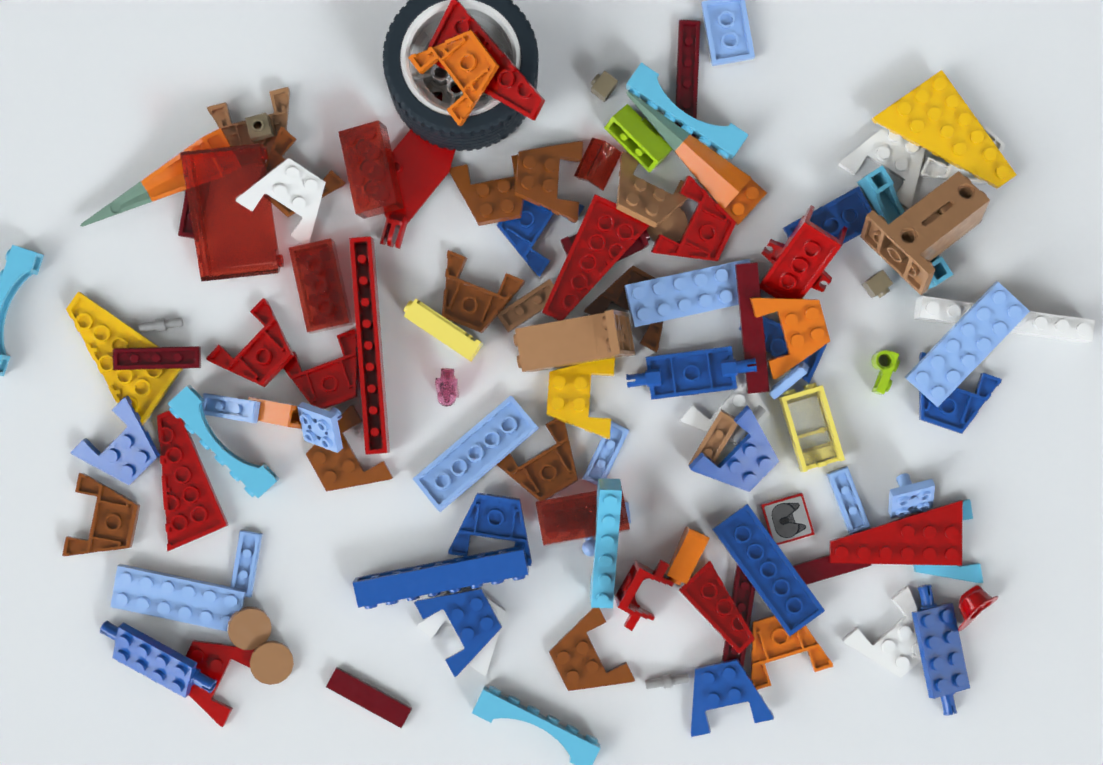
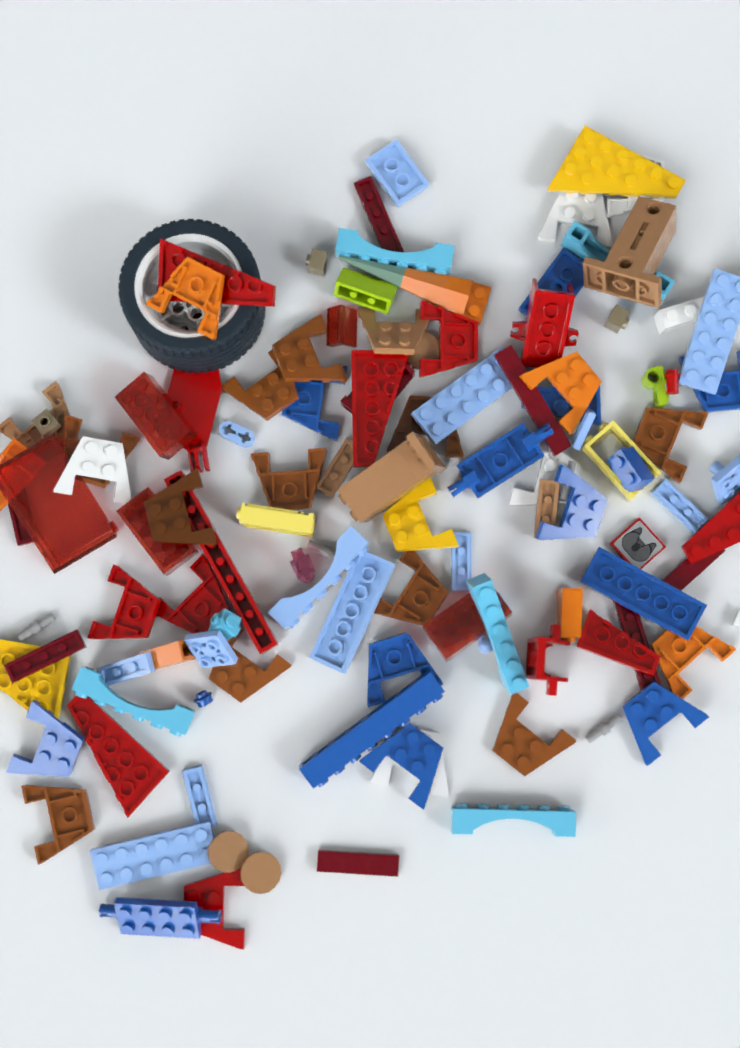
camera: 30 degrees left, 5 degrees down
none -> reddish brown wing [144,469,218,546]
none -> blue plate [194,690,213,708]
none -> medium azure brick [207,609,242,640]
none -> light blue beam [219,421,255,448]
none -> light blue arch [268,526,370,629]
none -> light grey bar [307,540,336,560]
none -> brick [607,446,655,493]
none -> dark orange wing [632,407,708,484]
none -> red pin [664,369,680,395]

